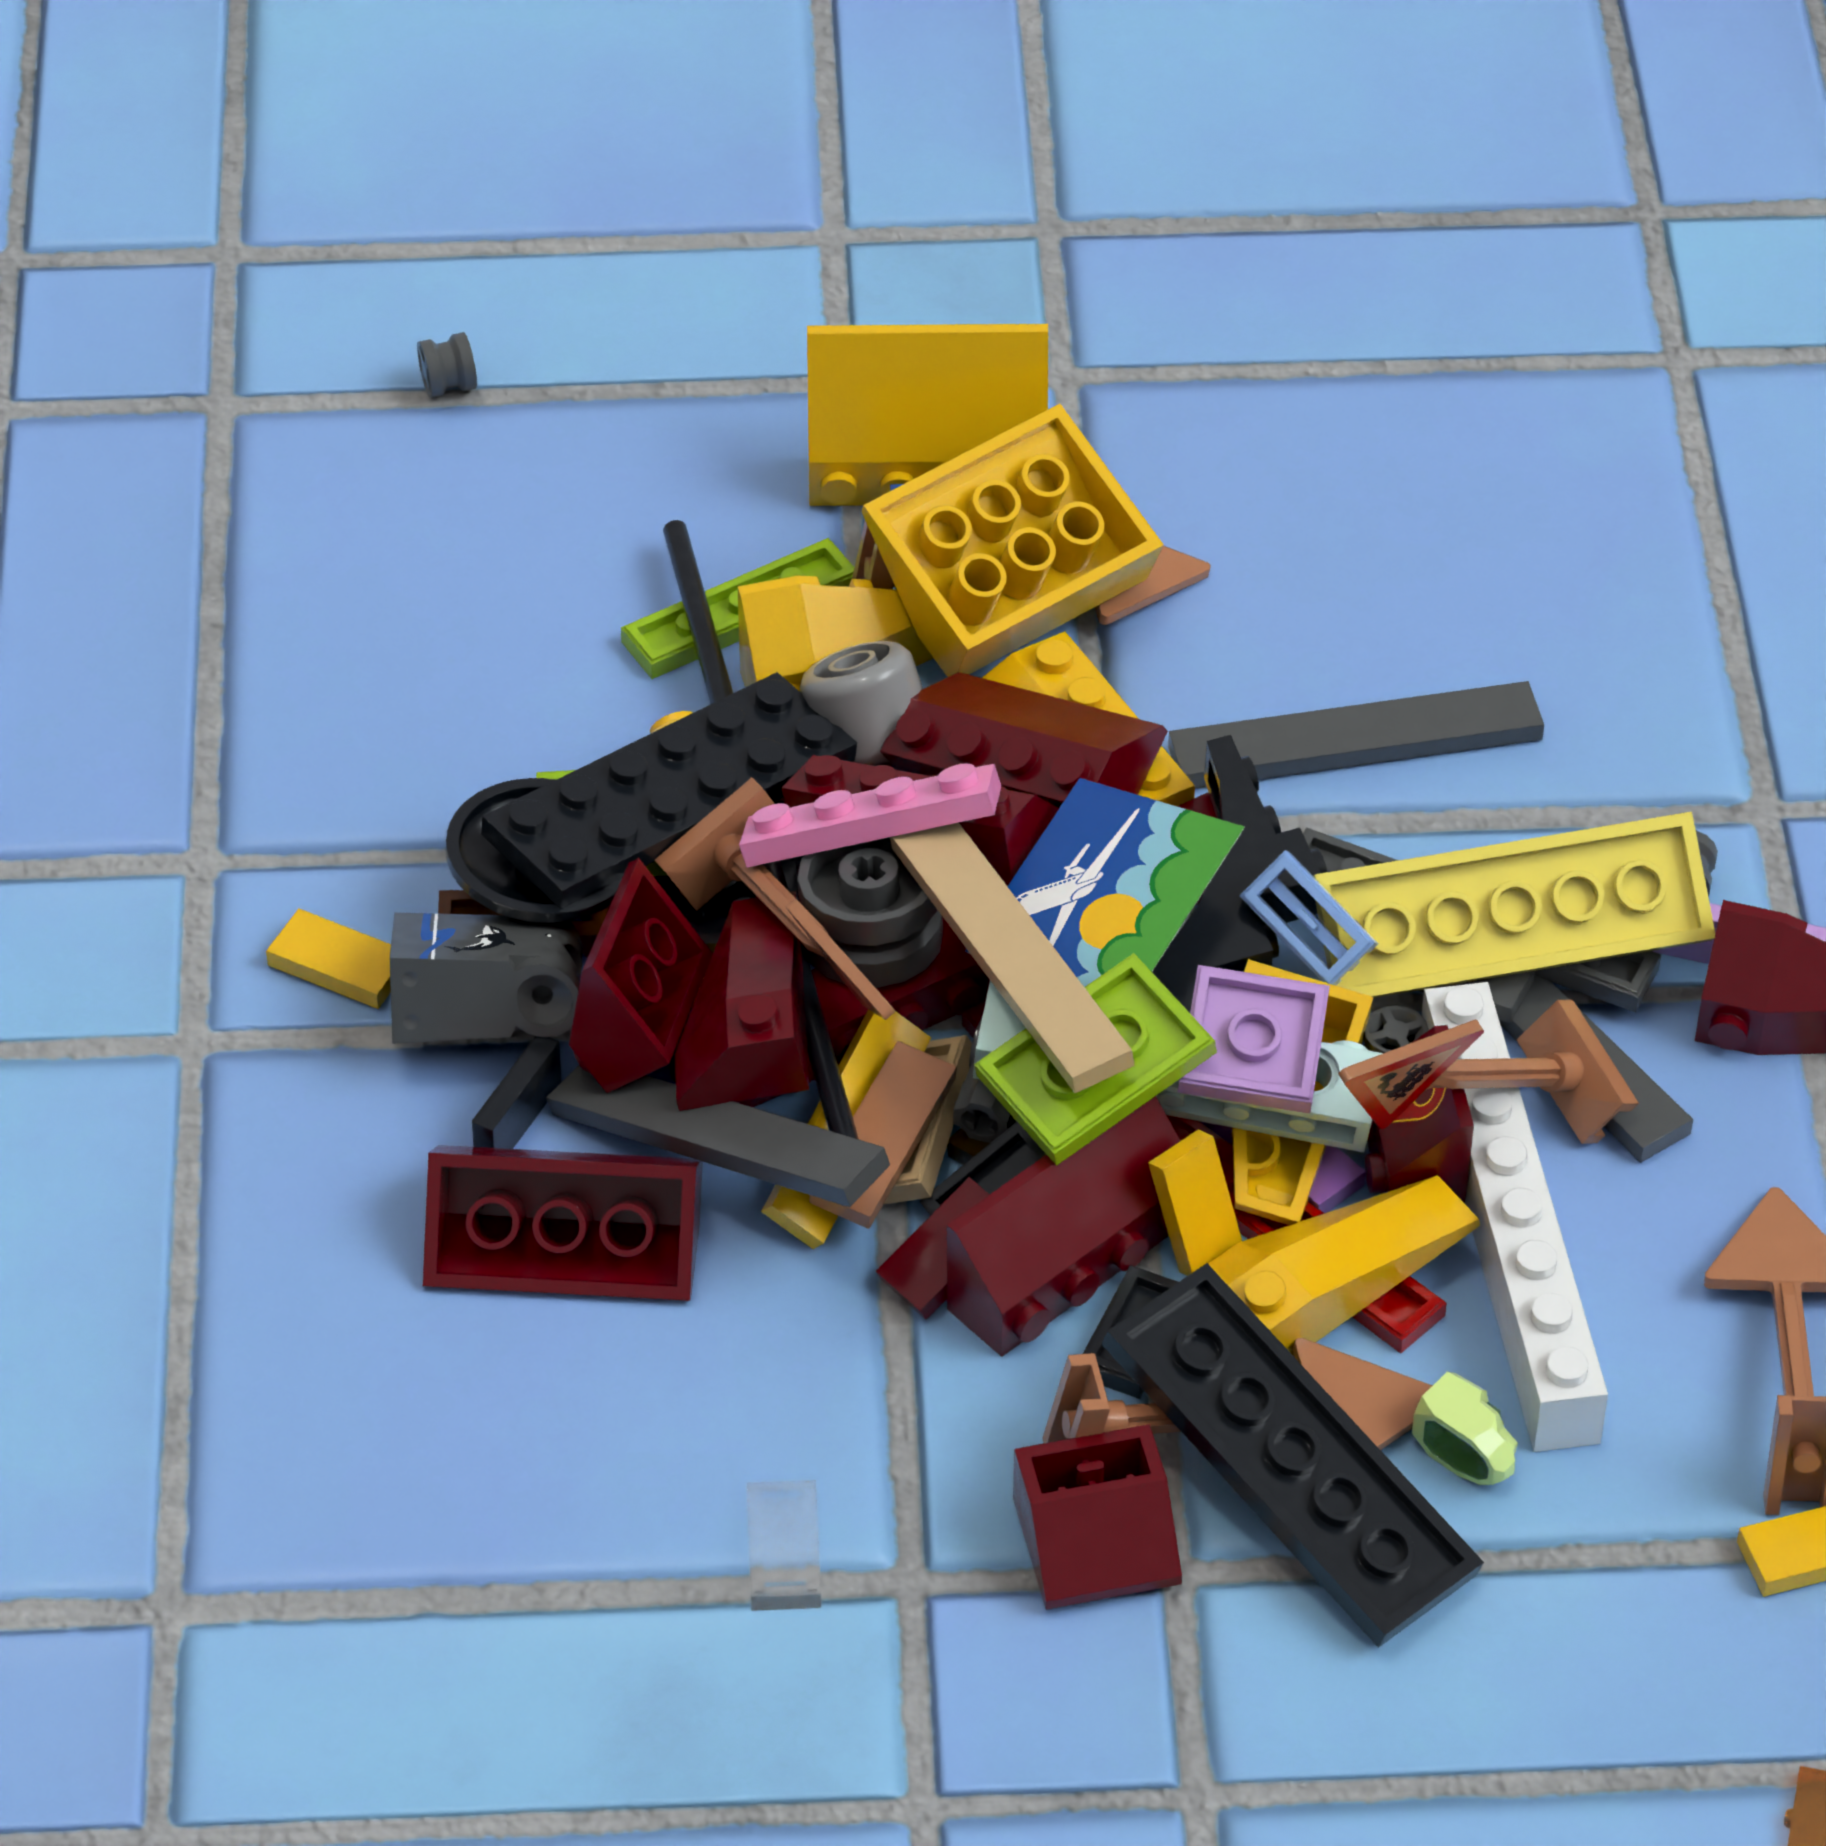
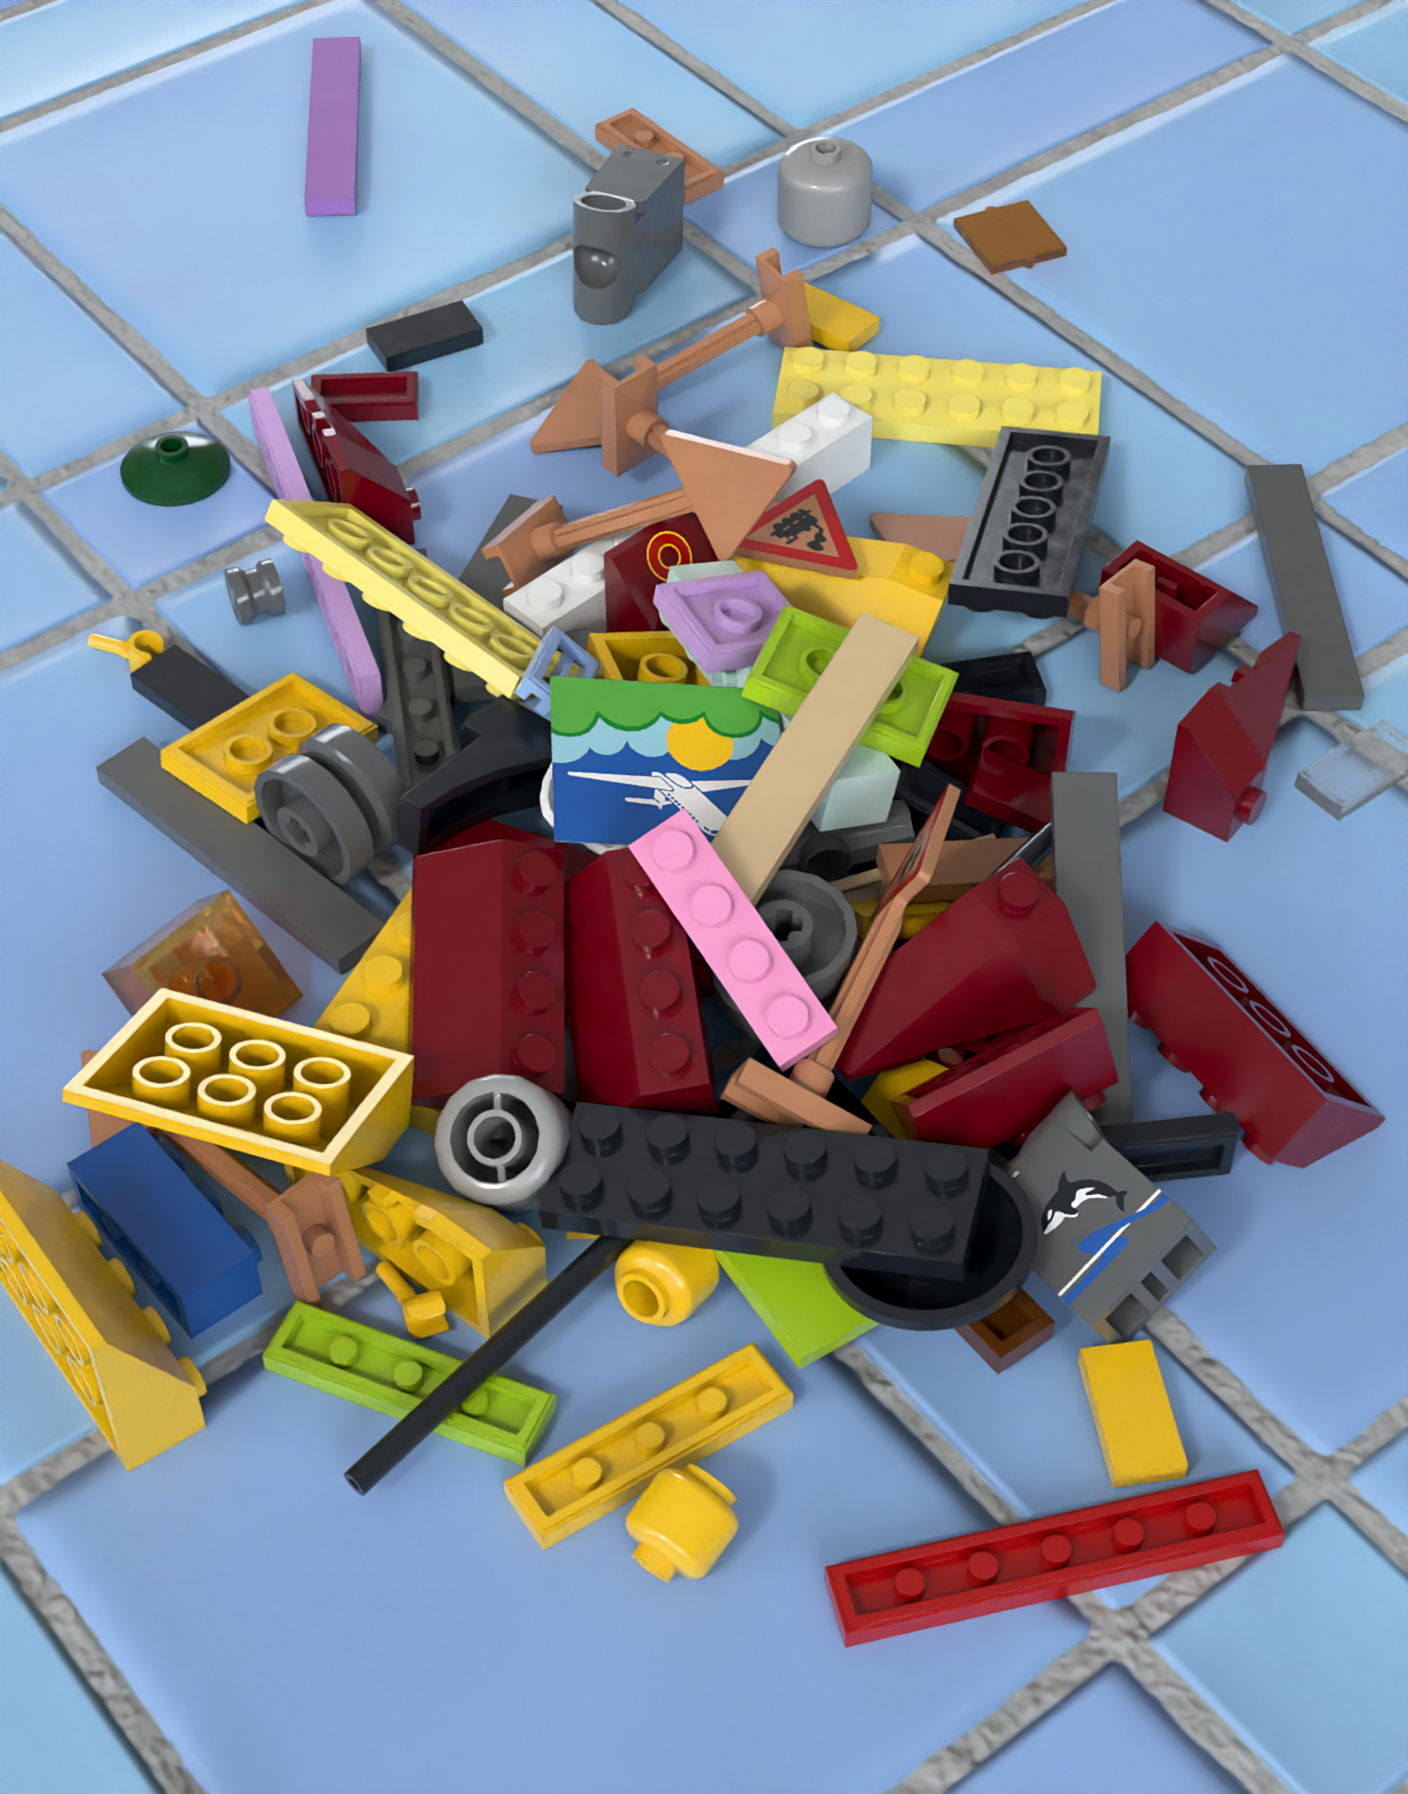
camera: 125 degrees left, 0 degrees up
yellowish green rock [1412,1371,1518,1485] -> none
none -> yellow hand [88,630,164,672]
none -> clear orange slope [101,889,303,1018]
none -> black tile [130,644,250,731]
none -> yellow tile [160,672,378,824]
none -> dark grey wheel [254,723,406,886]
none -> yellow tile [503,1342,794,1550]
none -> nougat piece [599,354,858,579]
none -> yellow head [626,1463,739,1583]
none -> light yellow plate [772,347,1102,448]
none -> red tile [824,1469,1285,1648]
none -> dark red wedge [1163,631,1301,842]
none -> dark grey tile [1244,464,1364,711]

